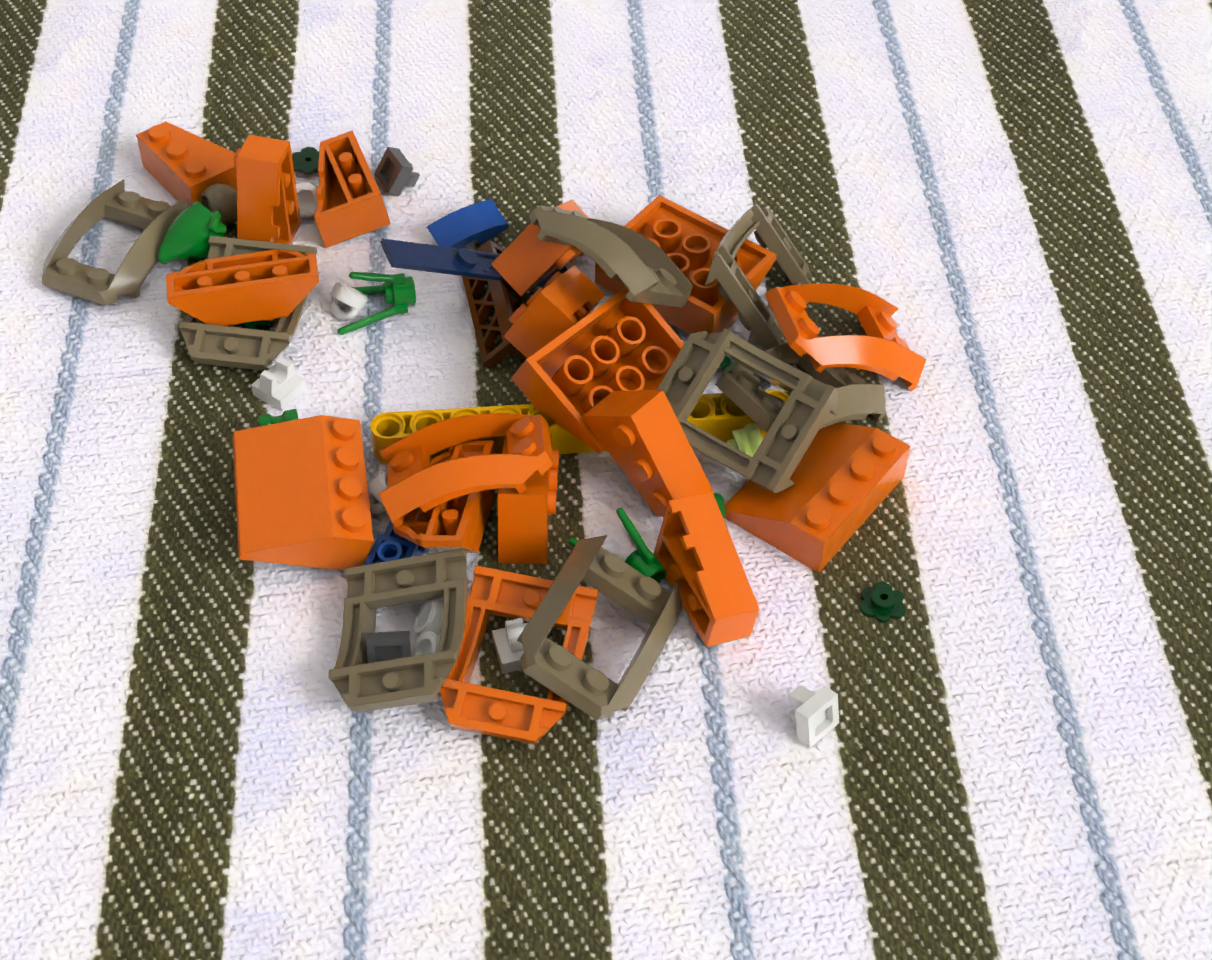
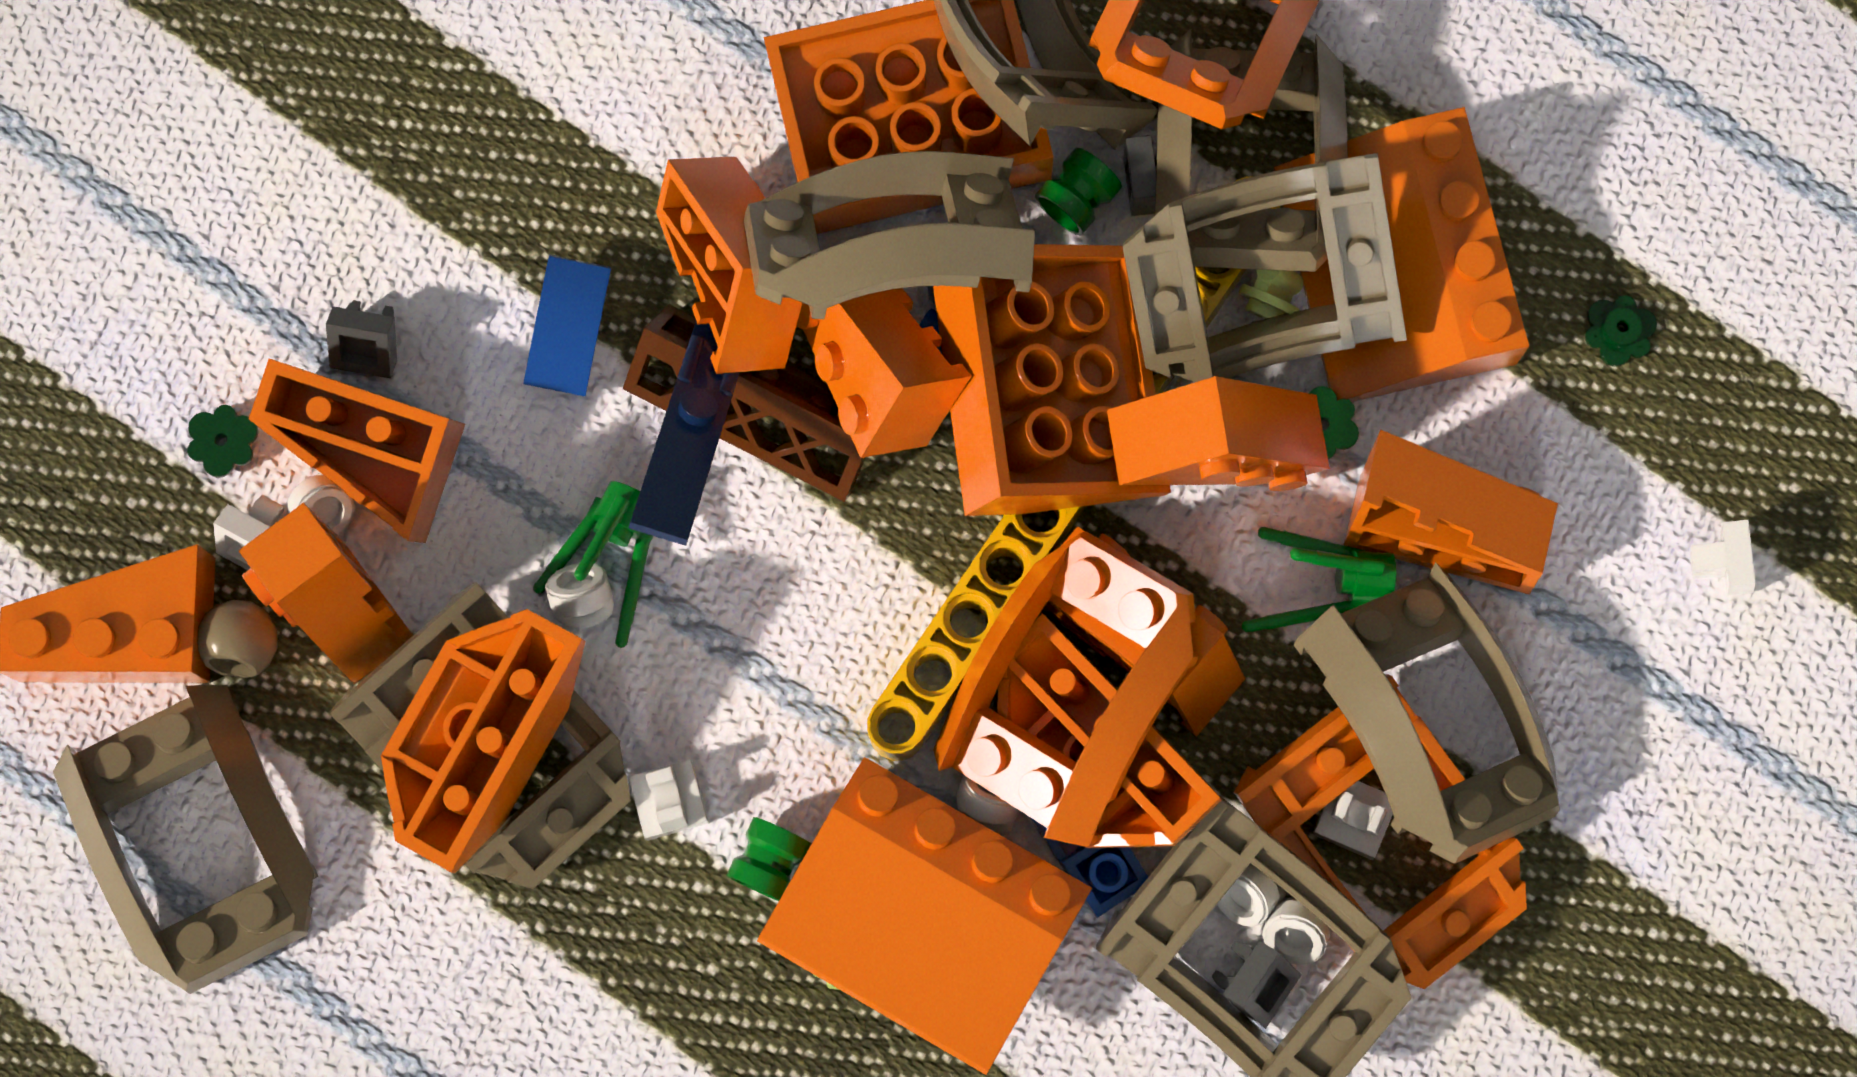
camera: 45 degrees left, 30 degrees up
green hat [157,201,227,265] -> none

